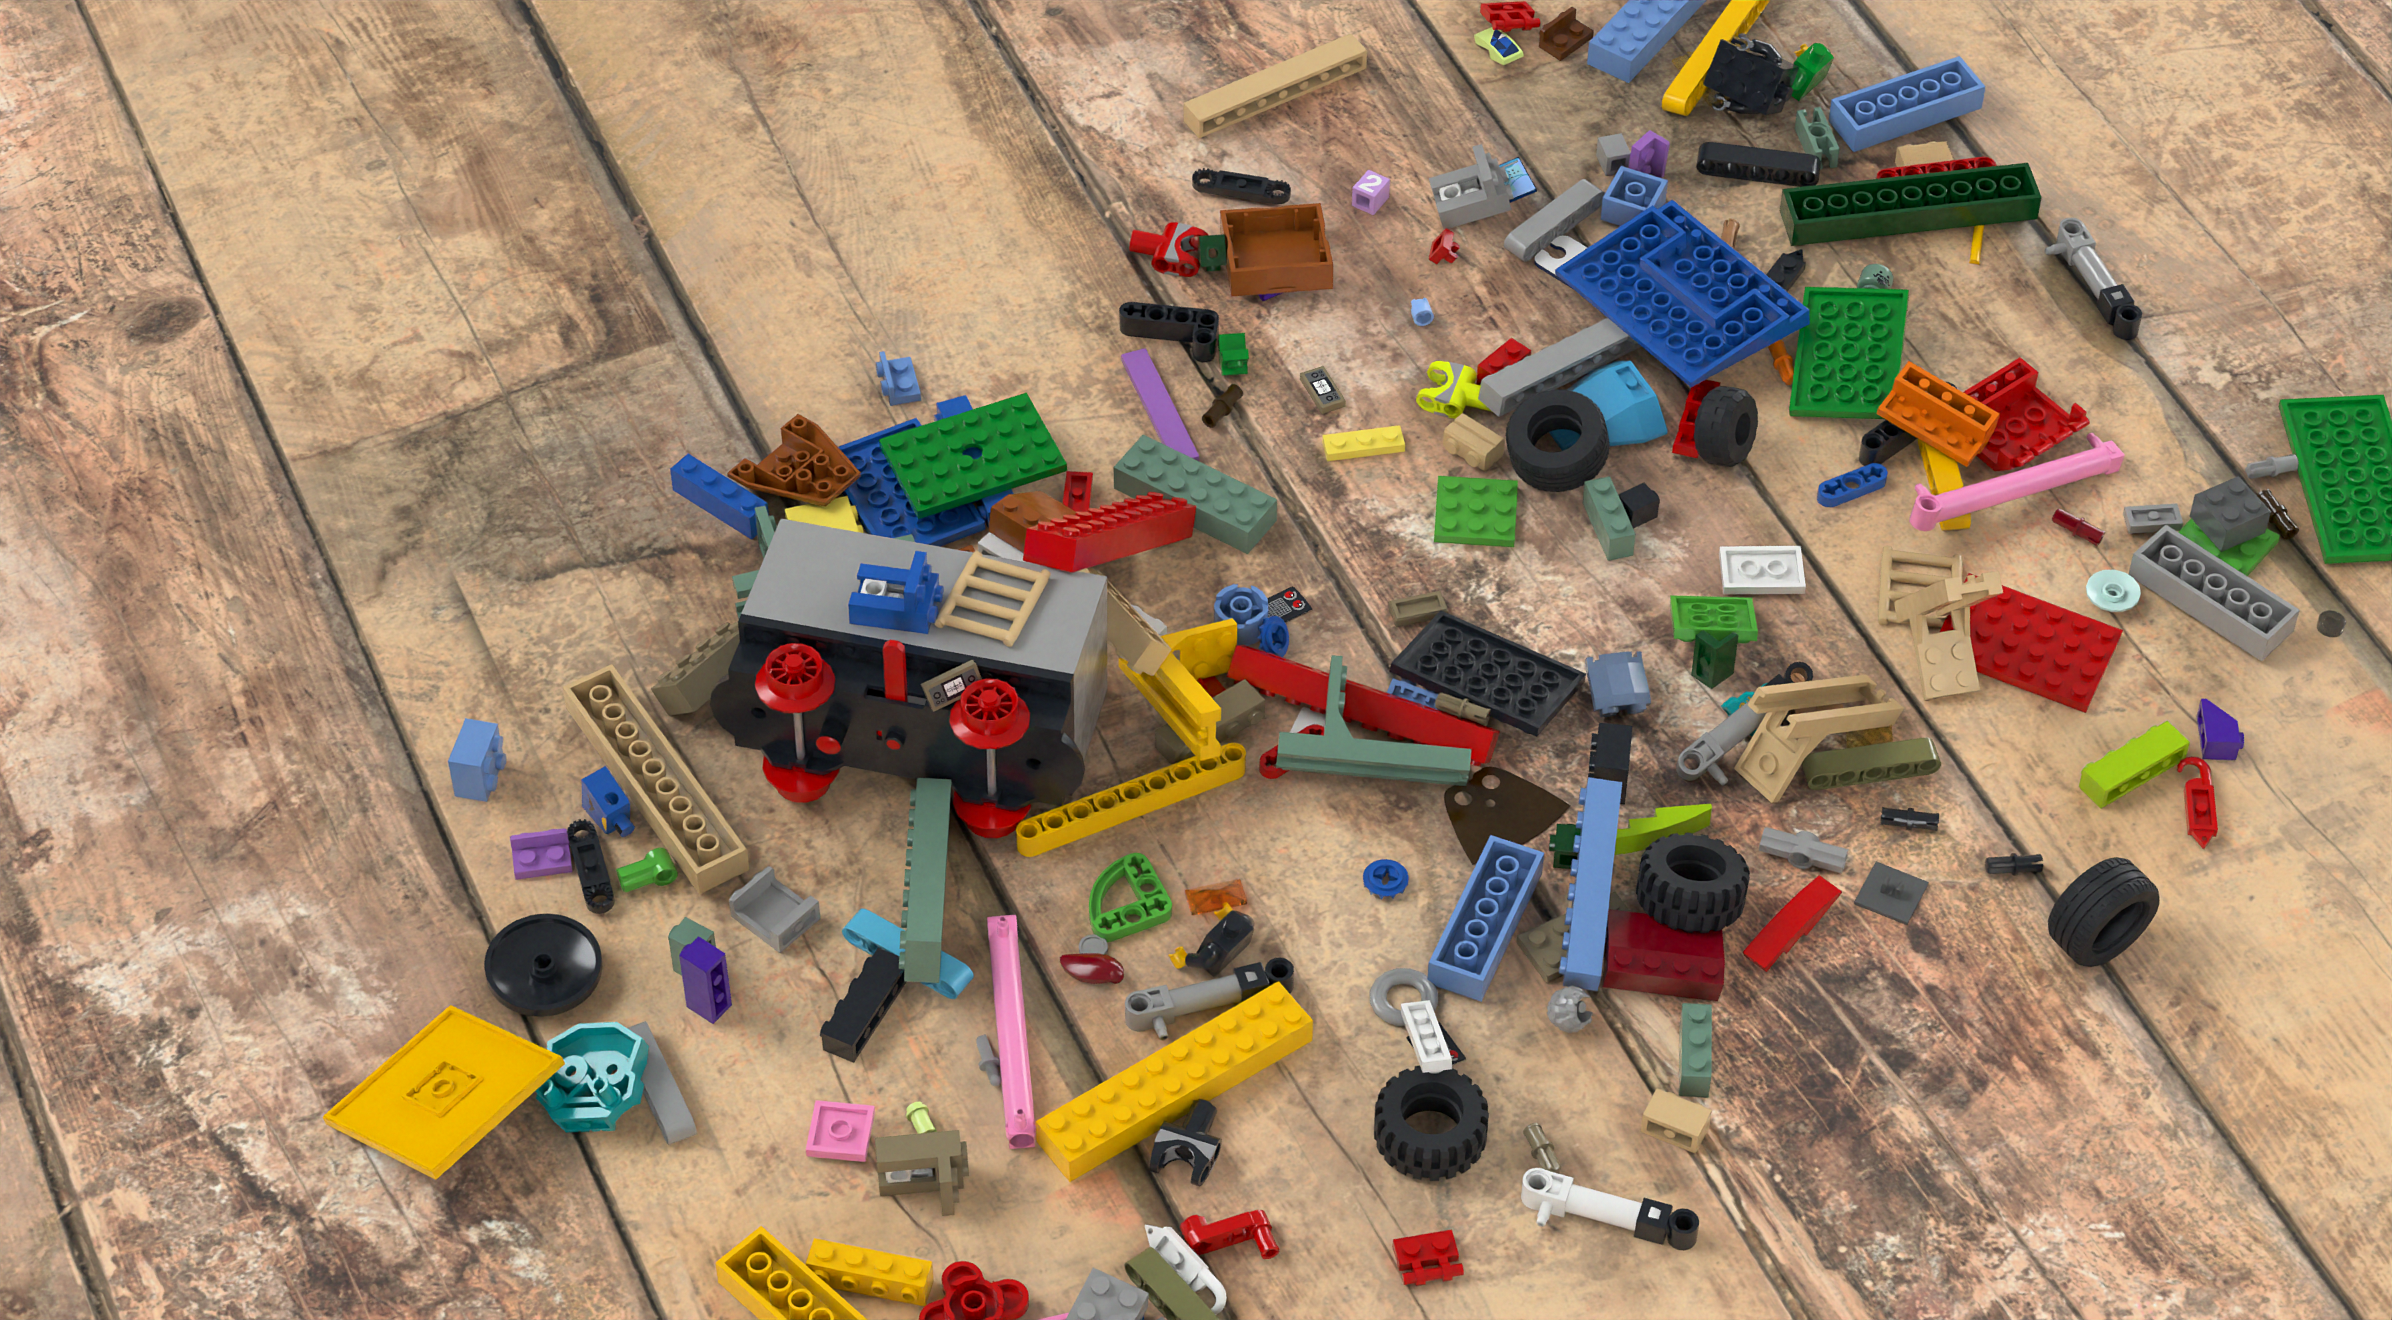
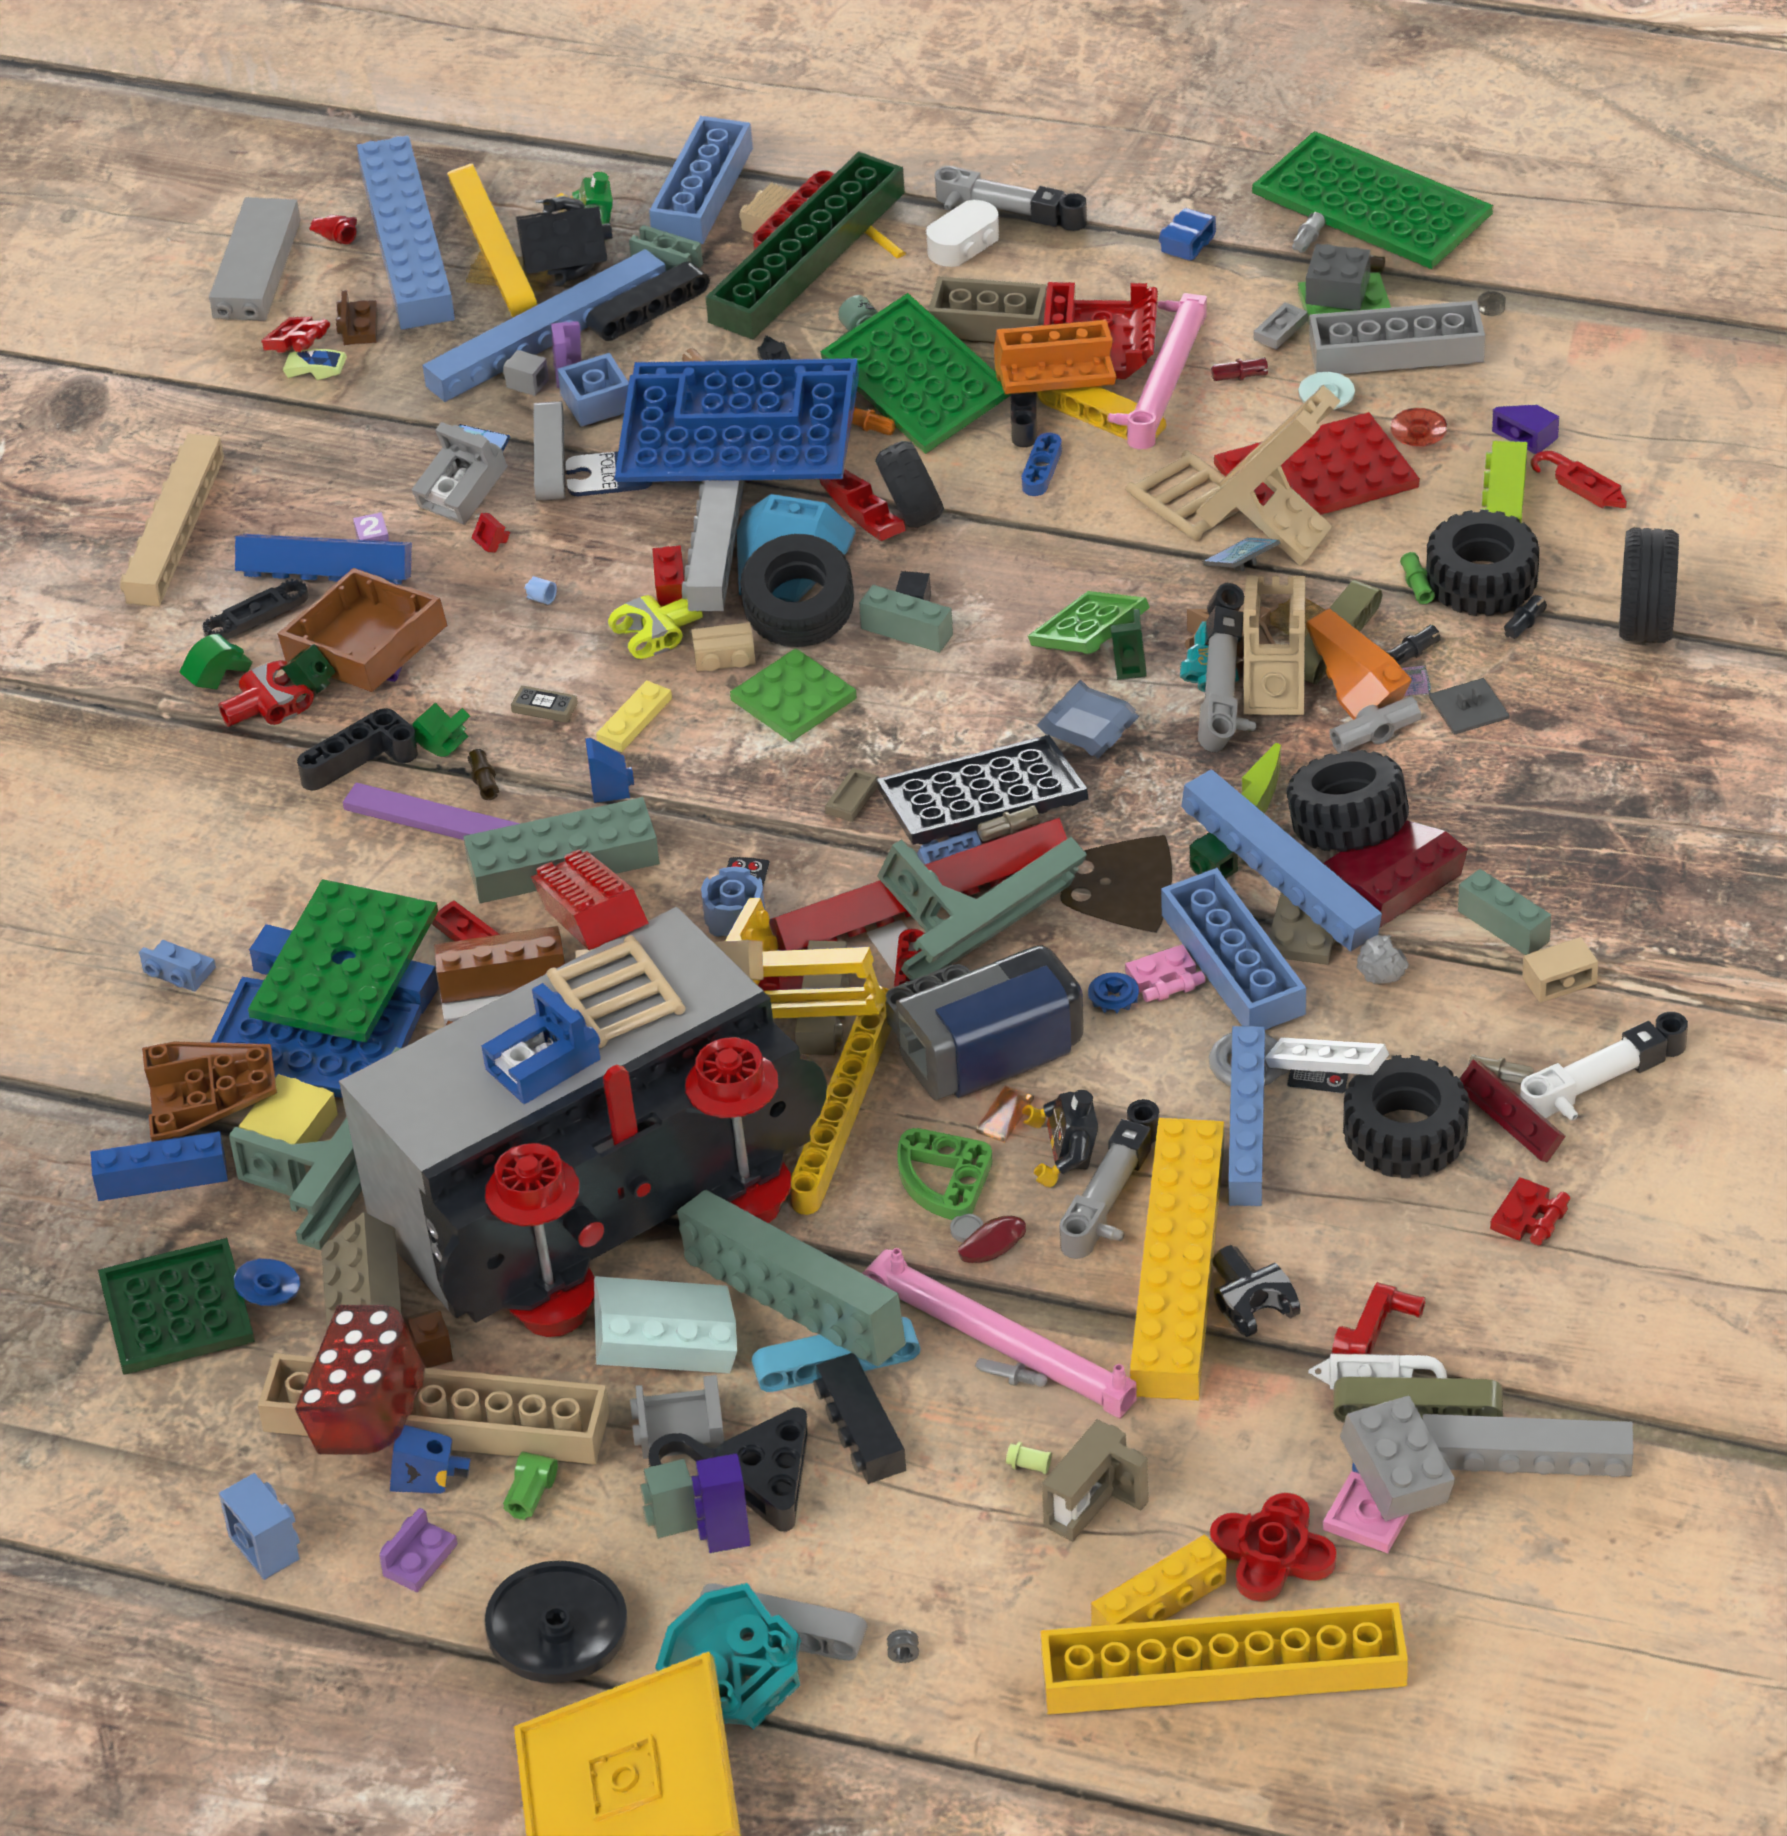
camera: 45 degrees left, 5 degrees down
black plate [567,819,615,914] -> none
bright pink plate [806,1100,875,1162] -> none
tile [921,660,982,712] -> none
blue gear [1257,616,1289,657] -> none
black brick [1587,723,1633,805] -> none
white plate [1719,546,1806,595] -> none
red slope [1743,875,1842,972] -> none
none -> dark green plate [98,1238,255,1375]
none -> green brick [179,634,252,689]
none -> blue dish [234,1259,300,1306]
none -> blue brick [235,534,412,584]
none -> clear red brick [295,1305,425,1455]
none -> reddish brown slope [404,1309,453,1368]
none -> medium blue brick [423,249,666,402]
none -> blue slope [585,738,634,803]
none -> light aqua slope [594,1276,737,1374]
none -> black piece [648,1407,808,1532]
none -> piece [886,945,1084,1101]
none -> dark grey bush [887,1629,919,1663]
none -> white brick [926,200,999,267]
none -> dark tan brick [928,276,1047,342]
none -> bright pink plate [1125,944,1205,1002]
none -> blue brick [1159,208,1216,261]
none -> piece [1202,537,1281,571]
none -> medium blue brick [1229,1026,1265,1206]
none -> orange wedge [1305,608,1412,720]
none -> clear red dish [1390,408,1447,447]
none -> bright green pin [1400,552,1435,604]
none -> clear light blue tile [1402,666,1431,696]
none -> black tyre [1426,509,1540,616]
none -> dark red plate [1459,1059,1566,1163]

